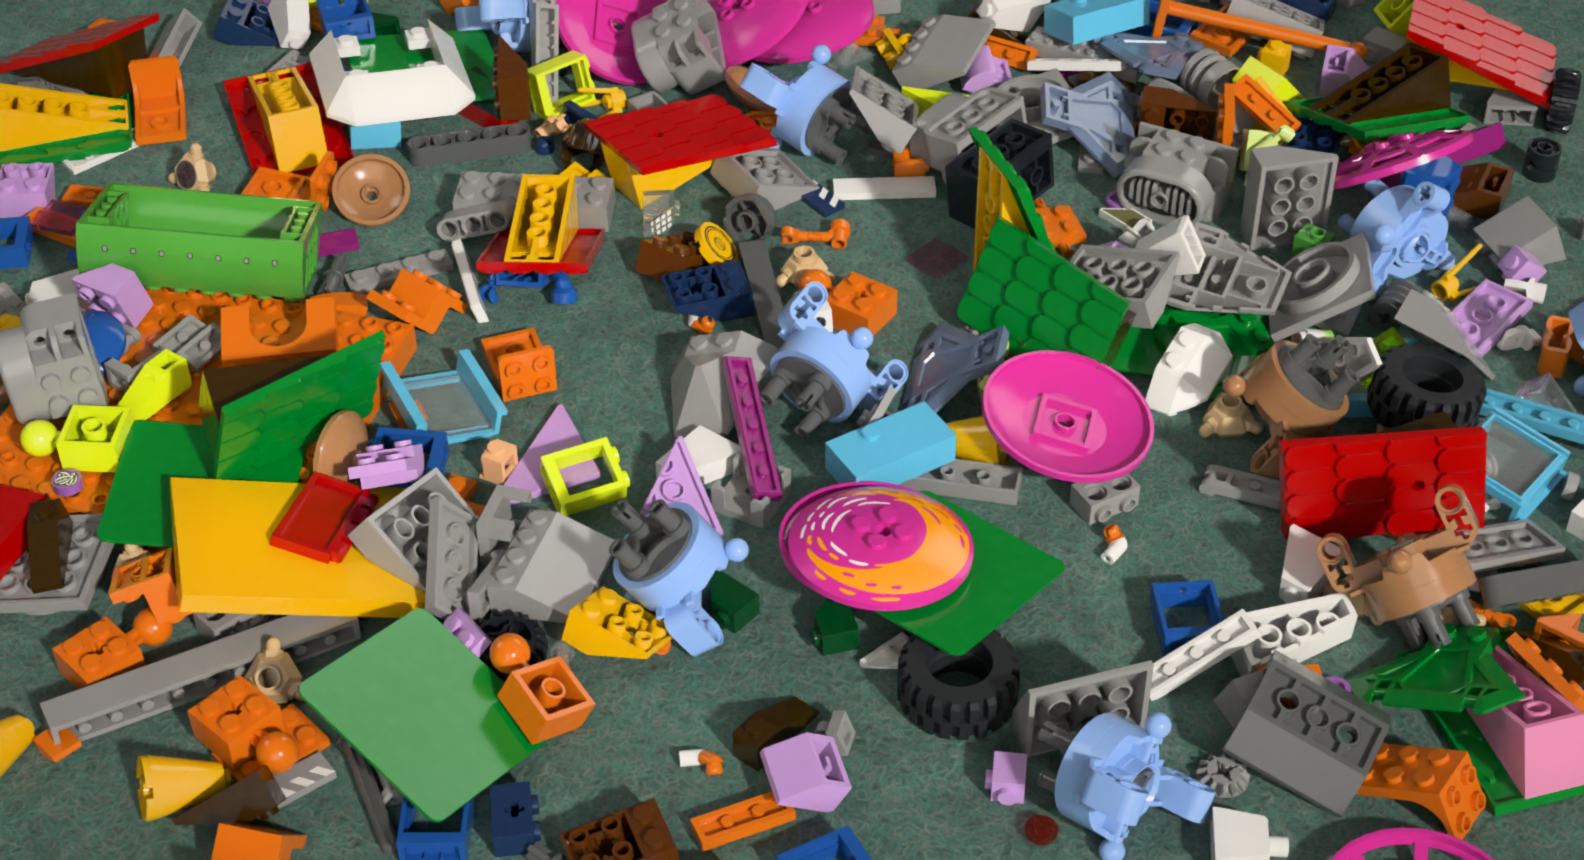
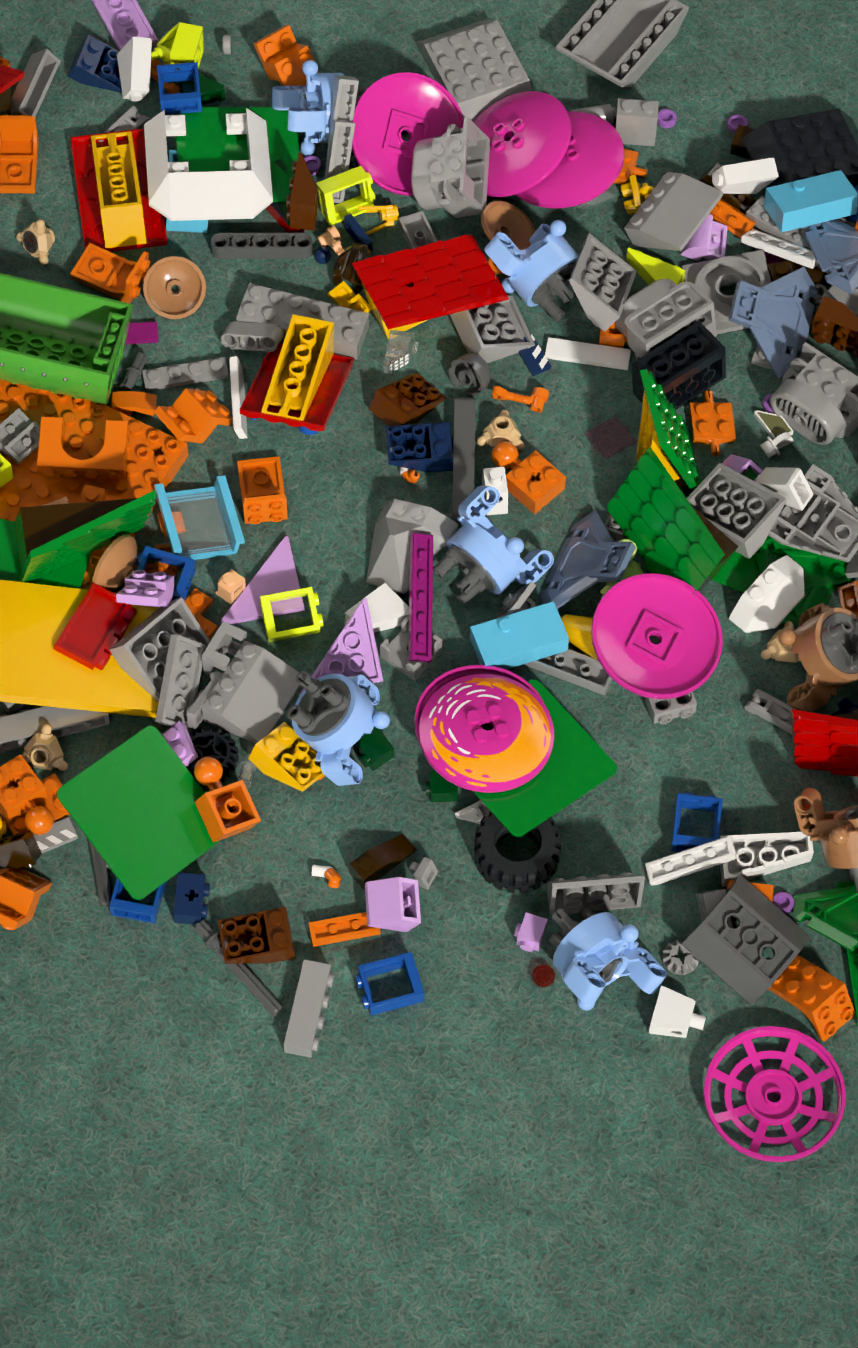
camera: 10 degrees right, 20 degrees up
yellow tile [694,222,738,265] -> none
white arm [1101,524,1128,565] -> none
white slope [1278,524,1345,604] -> none

